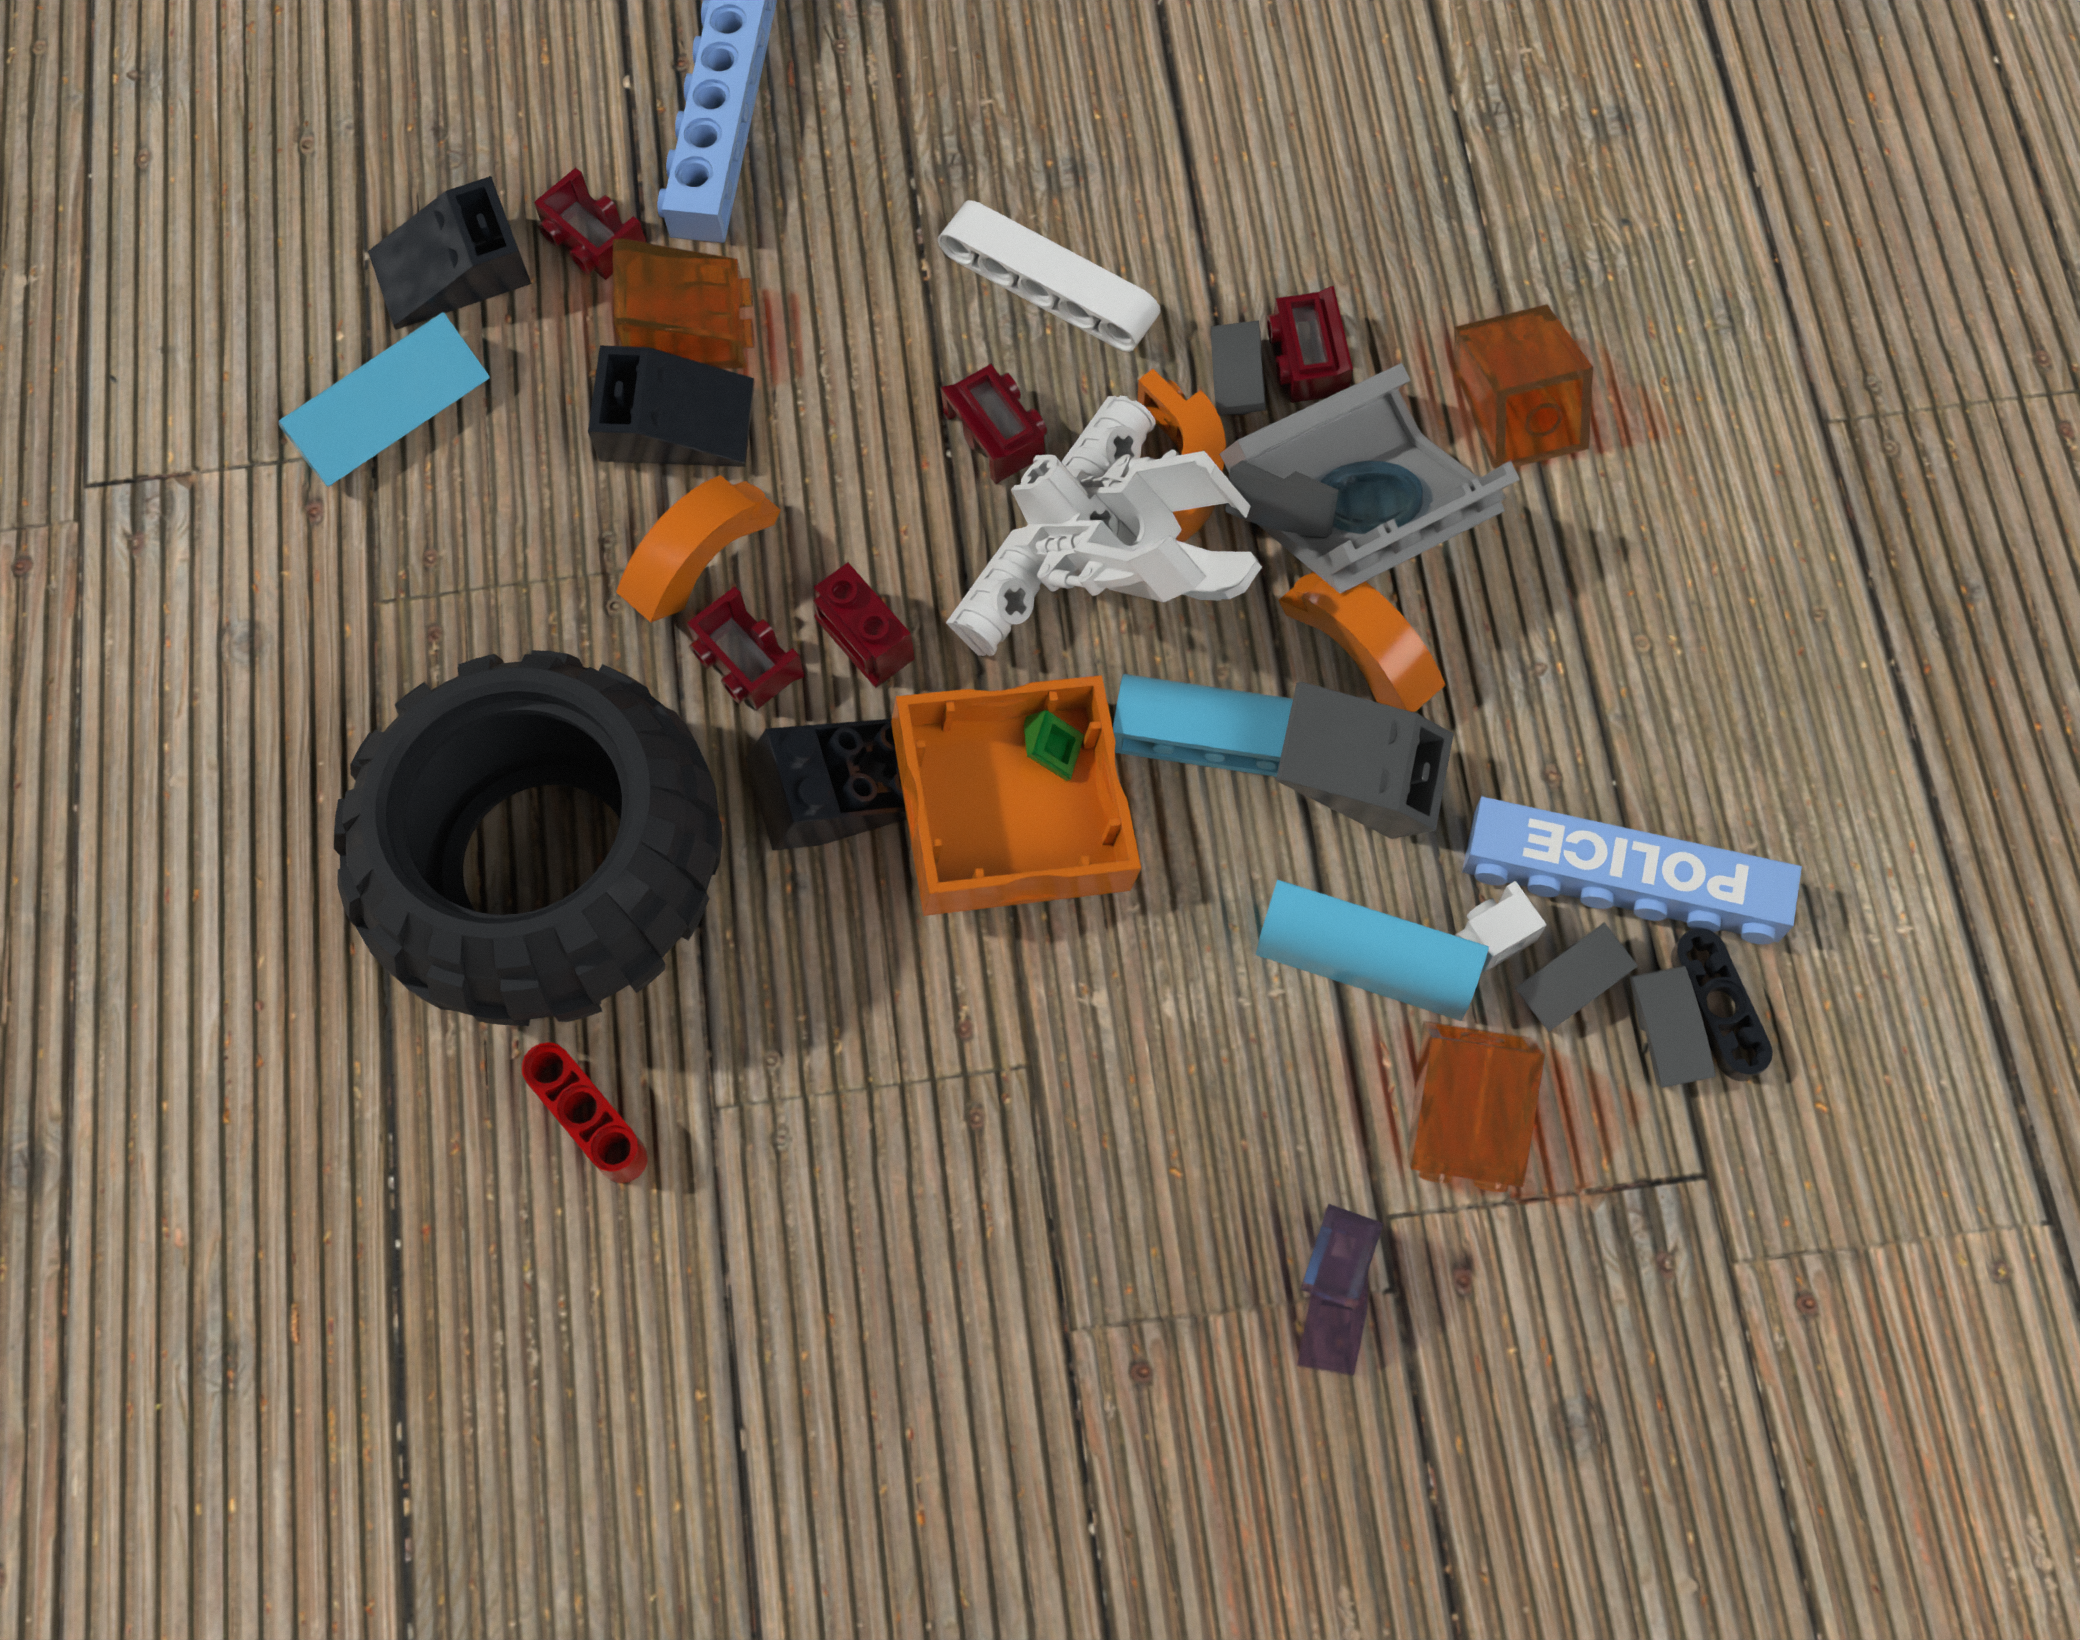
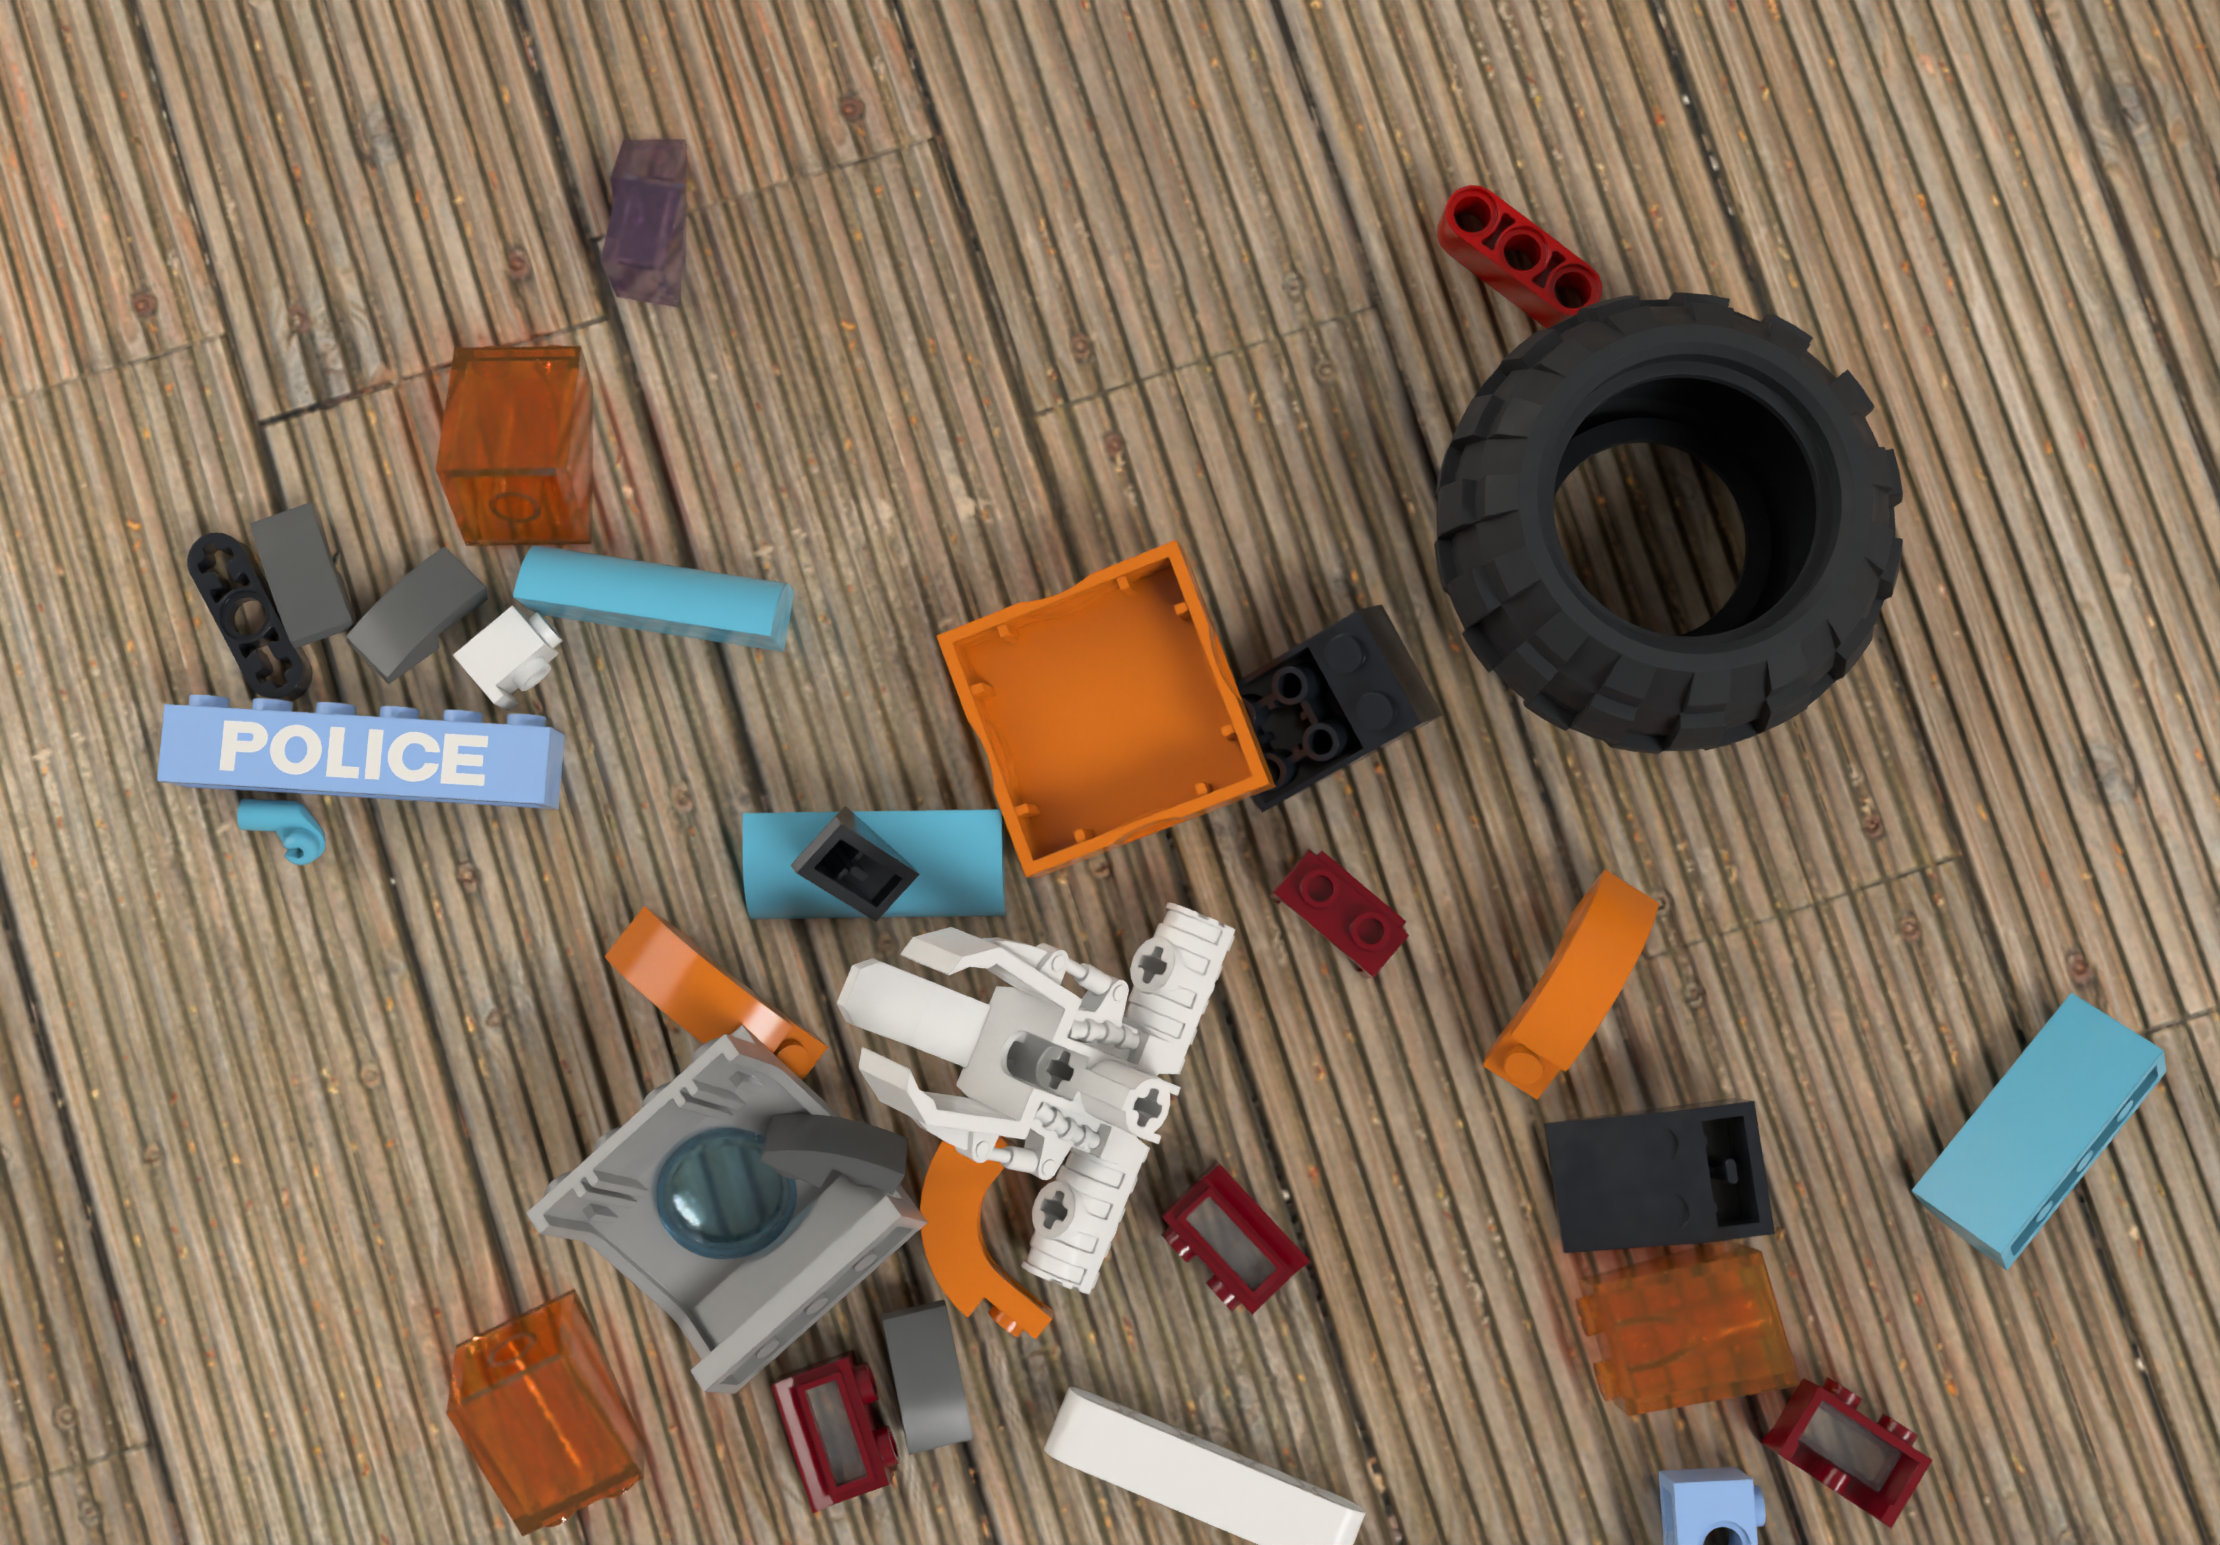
camera: 165 degrees right, 15 degrees up
black slope [368,176,532,330] -> none
dark red window [687,586,805,710] -> none
green slope [1024,710,1085,781] -> none
dark grey slope [1276,682,1454,839] -> none
none -> medium azure arm [237,799,326,865]
none -> black slope [790,806,920,922]

